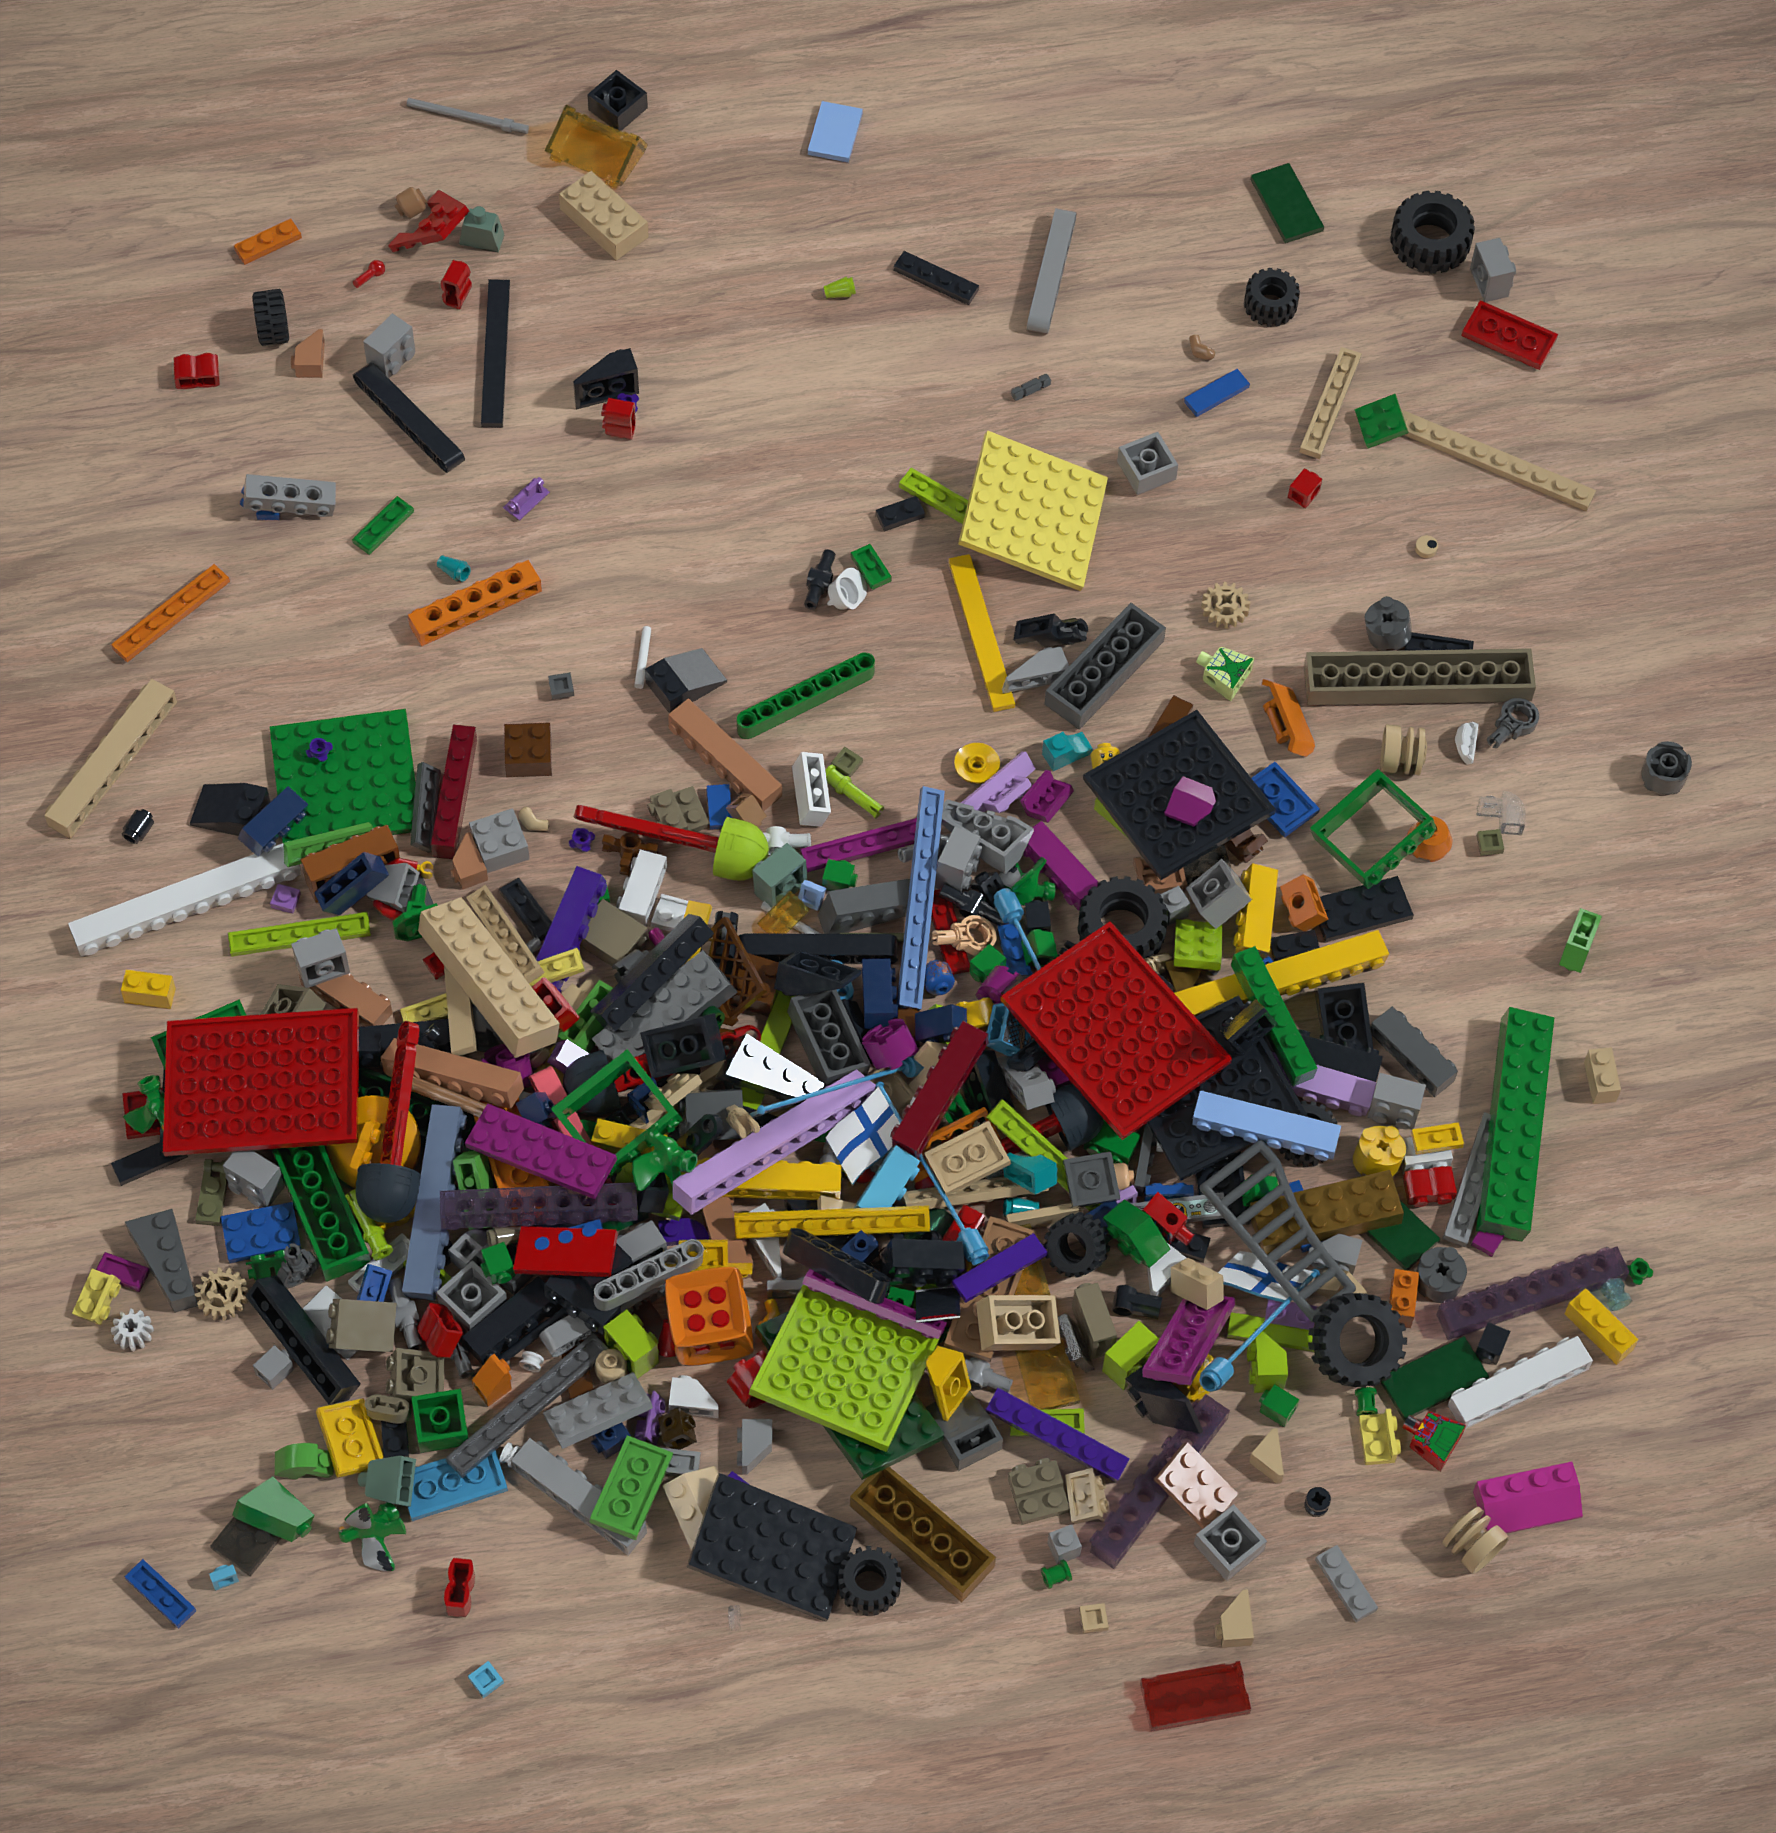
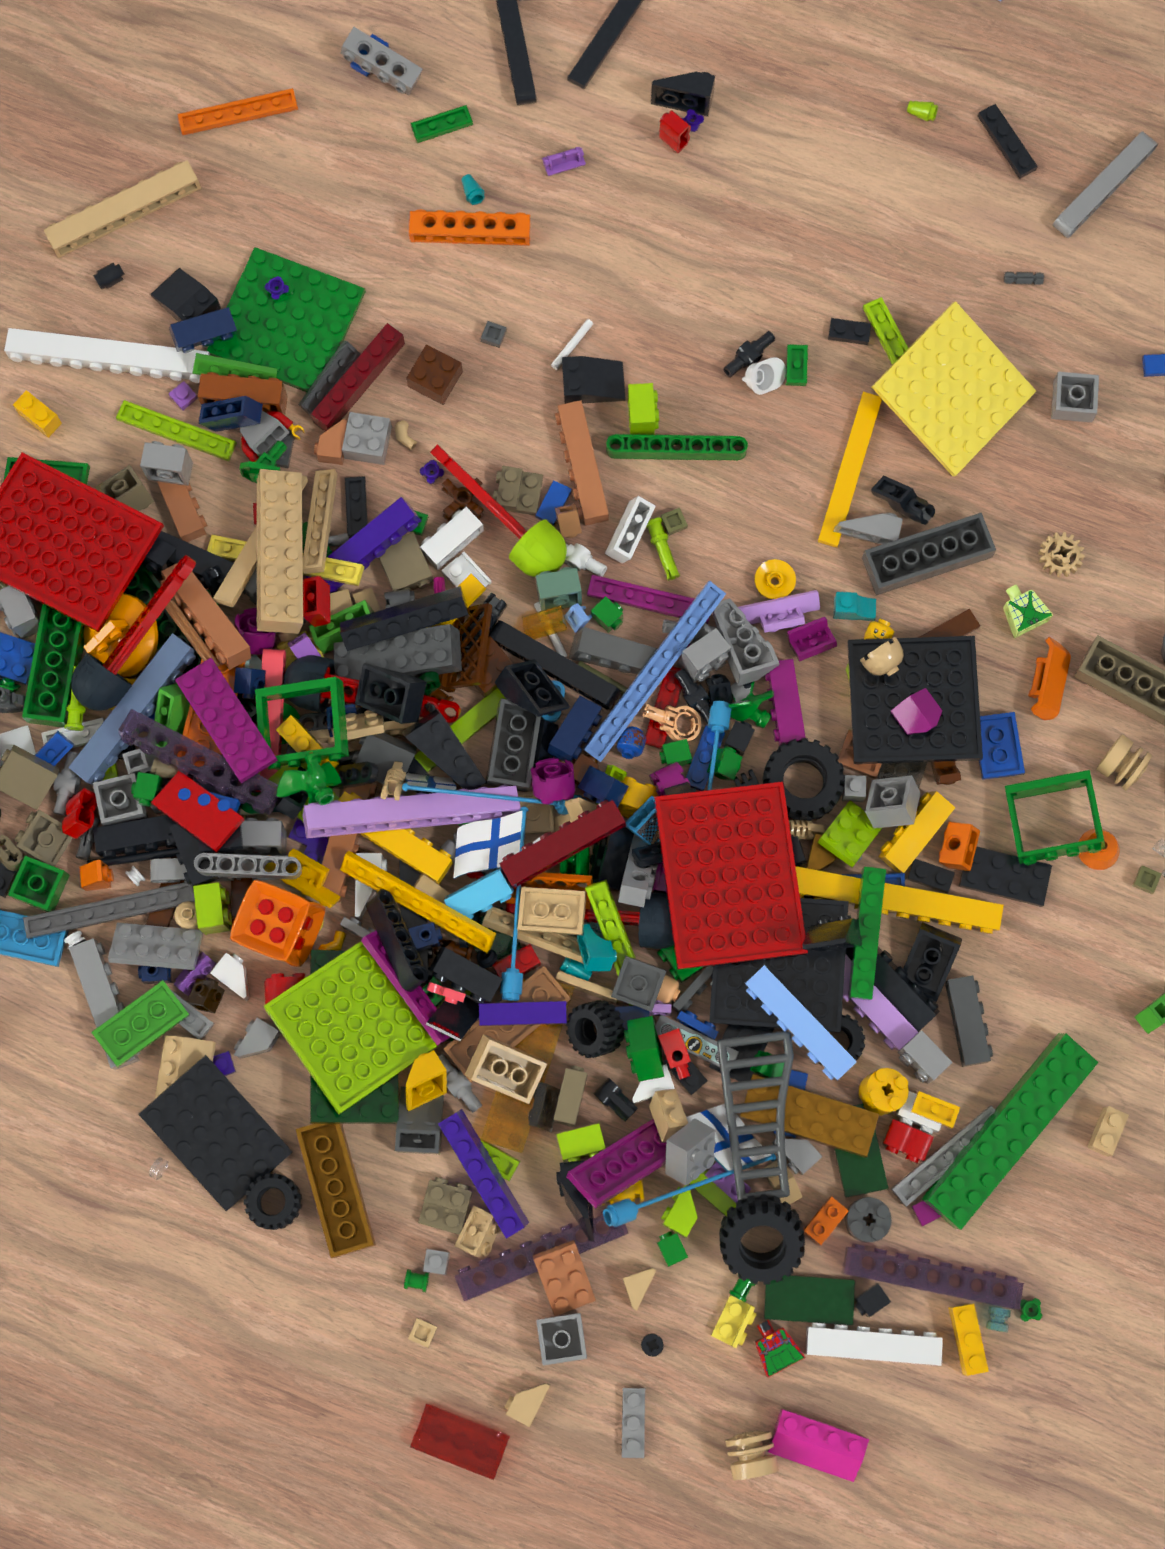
camera: 35 degrees right, 15 degrees up
none -> coral plate [426,982,466,1004]
none -> lime brick [628,383,659,435]
none -> light grey brick [665,1118,716,1186]
none -> tan cylinder [860,636,904,676]

